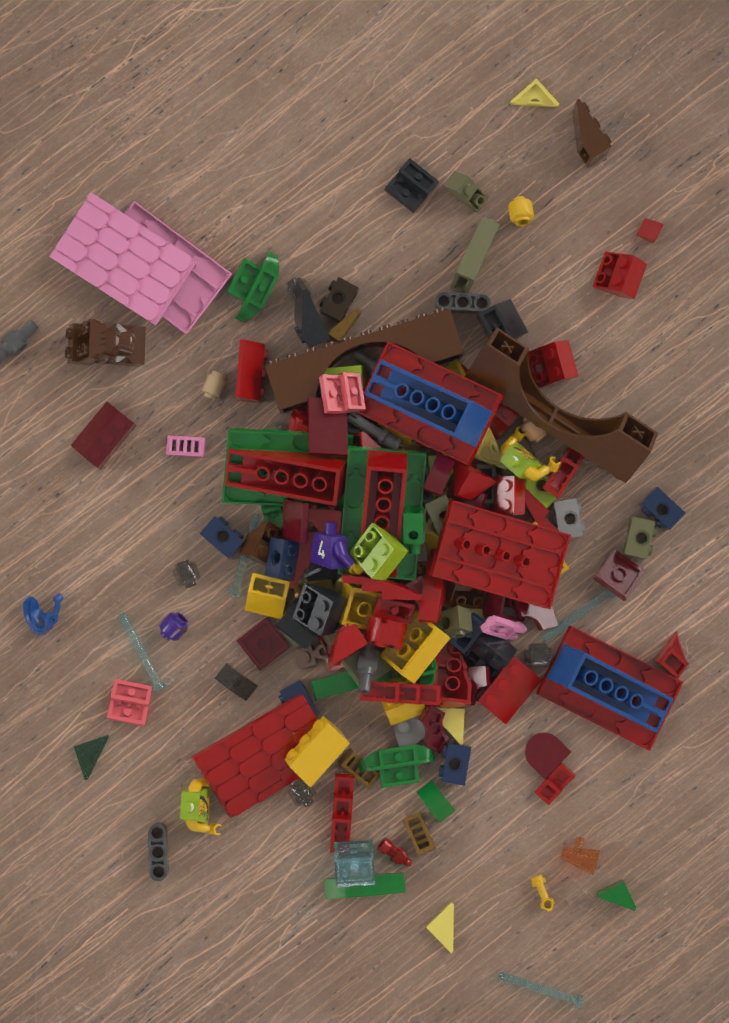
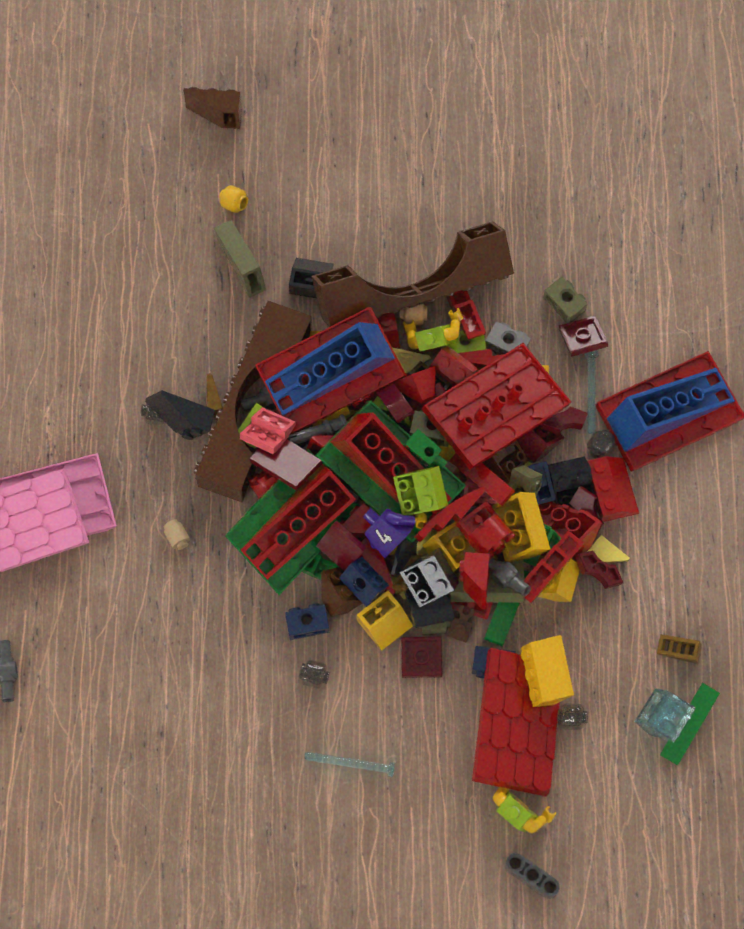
camera: 50 degrees left, 15 degrees down
blue helmet [23,593,64,635] -> none
reddish brown brick [65,319,146,367] -> none
dark red slope [71,402,137,470] -> none
clear green tile [74,735,109,780] -> none
coral slope [107,679,153,727] -> none
dark purple head [159,612,188,641] -> none
bright pink slope [166,435,206,458] -> none
clear smoke slope [215,663,258,701] -> none
green plate [226,251,279,322] -> none
clear light blue bar [228,513,259,597] -> none
red slope [235,339,268,403] -> none
dark brown brick [319,277,359,323] -> none
red slope [330,773,355,854] -> none
pearl gold slope [338,748,379,789] -> none
green plate [358,744,435,788] -> none
red piece [377,837,412,867] -> none
black slope [384,158,439,213] -> none
light grey wing [393,715,425,747] -> none
green slope [417,780,455,823] -> none
dark grey beam [435,292,491,314] -> none
dark blue brick [438,742,471,786] -> none
olive slope [444,171,489,213] -> none
bright pink hinge [480,615,527,640] -> none
light yellow tile [510,78,560,108] -> none
dark red tile [525,732,571,779] -> none
red slope [528,340,579,388] -> none
red slope [534,762,576,806] -> none
red slope [592,251,647,299] -> none
red slope [637,218,664,243] -> none
dark blue brick [639,487,686,530] -> none
red slope [653,631,689,679] -> none

